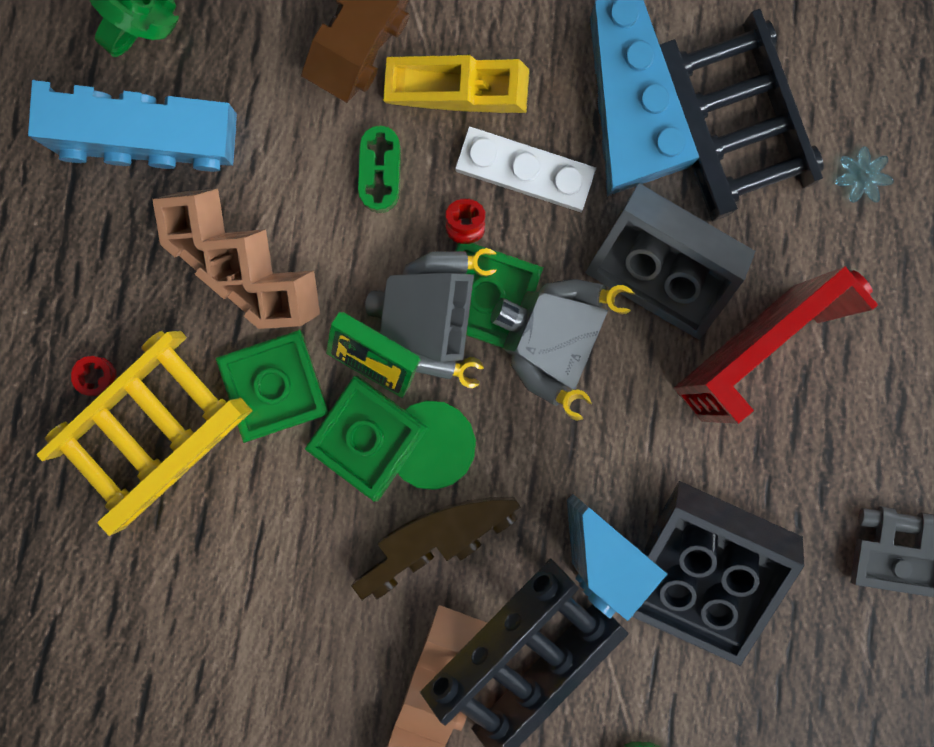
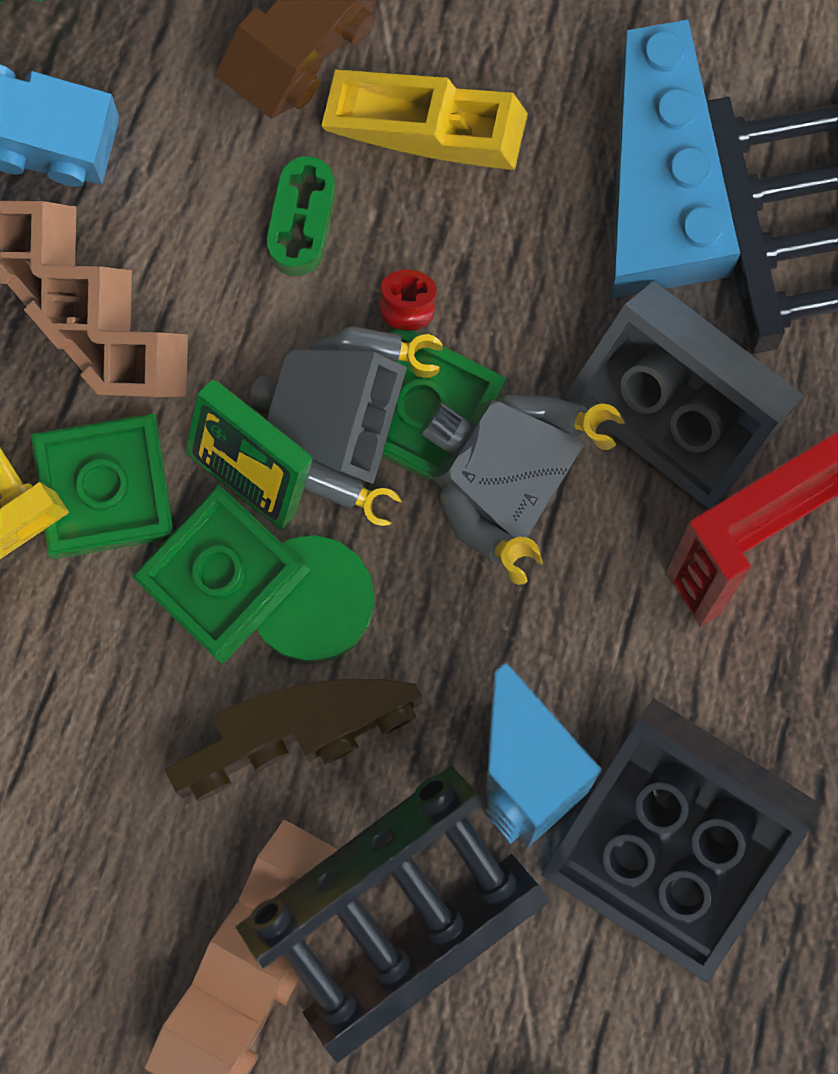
camera: 10 degrees right, 10 degrees down
white plate [456,126,596,212] -> none

